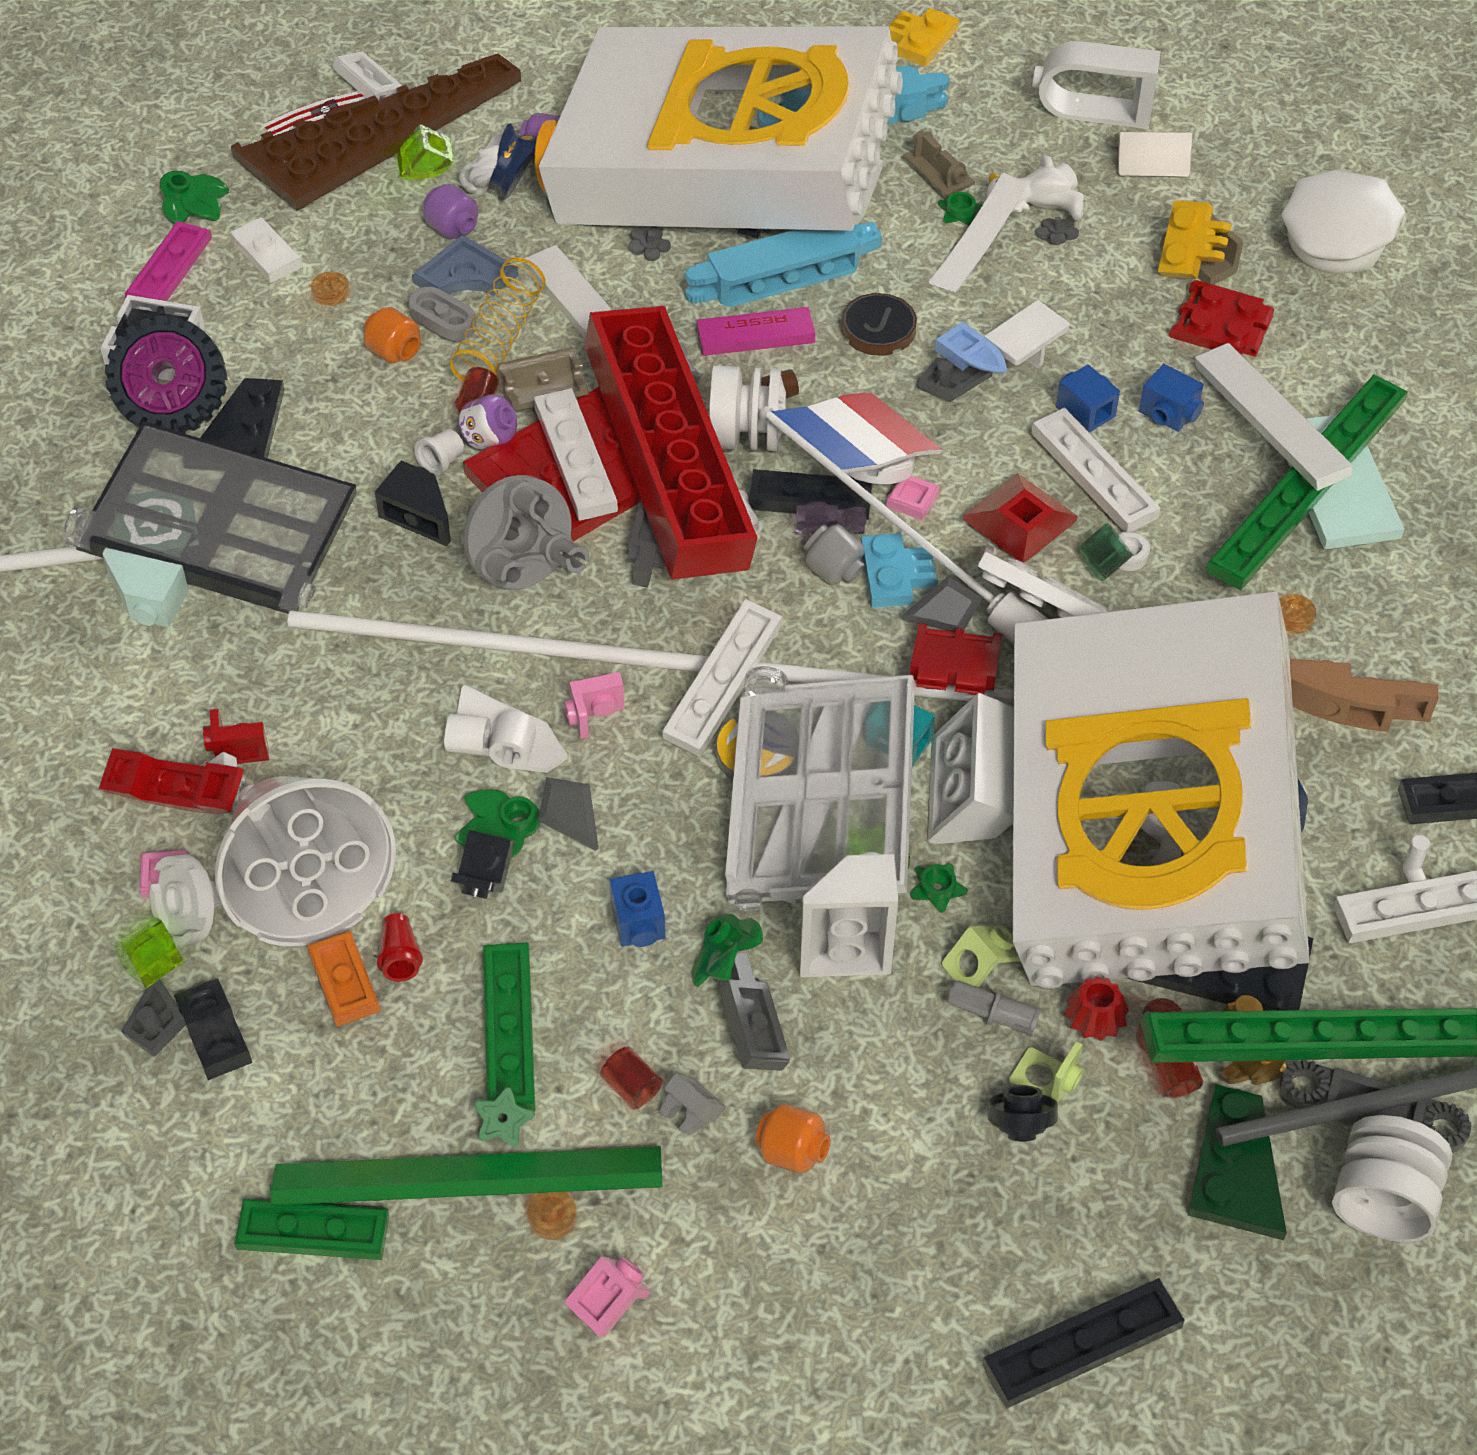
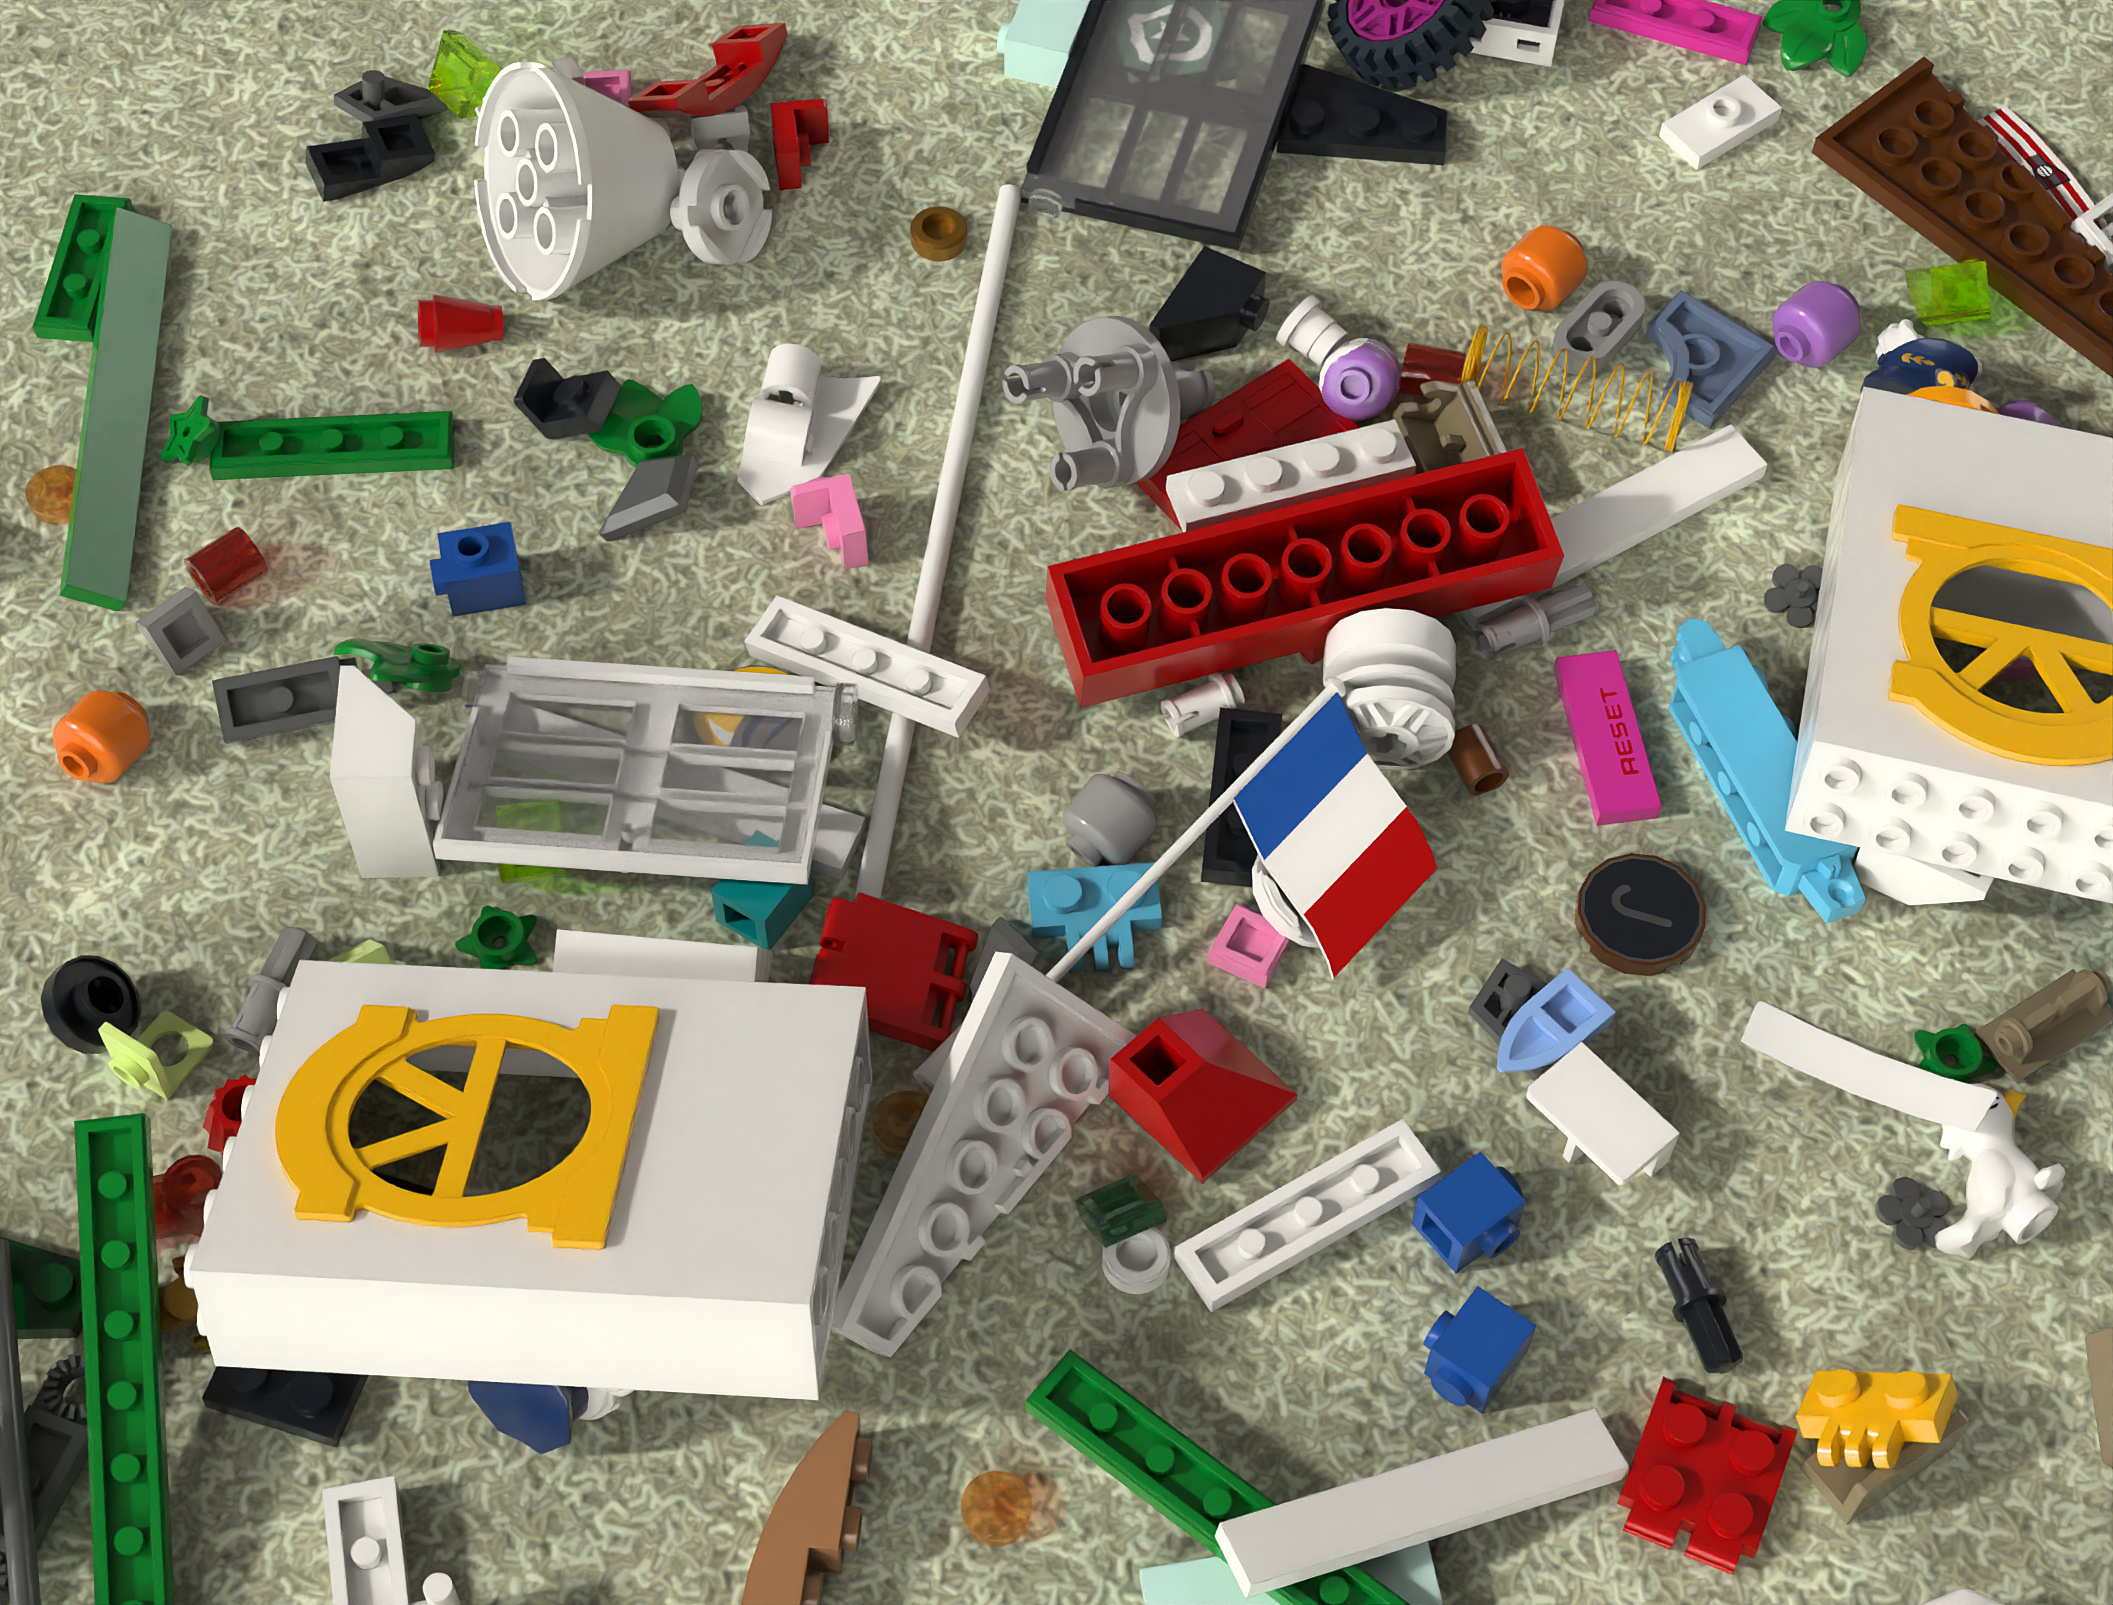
camera: 90 degrees right, 5 degrees up
orange plate [307,931,380,1027] -> none
clear orange tile [311,271,350,306] -> none
clear purple plate [796,501,866,535] -> none
none -> white plate [670,149,772,265]
none -> pearl gold tile [910,206,968,261]
none -> black axle [1654,1237,1743,1374]

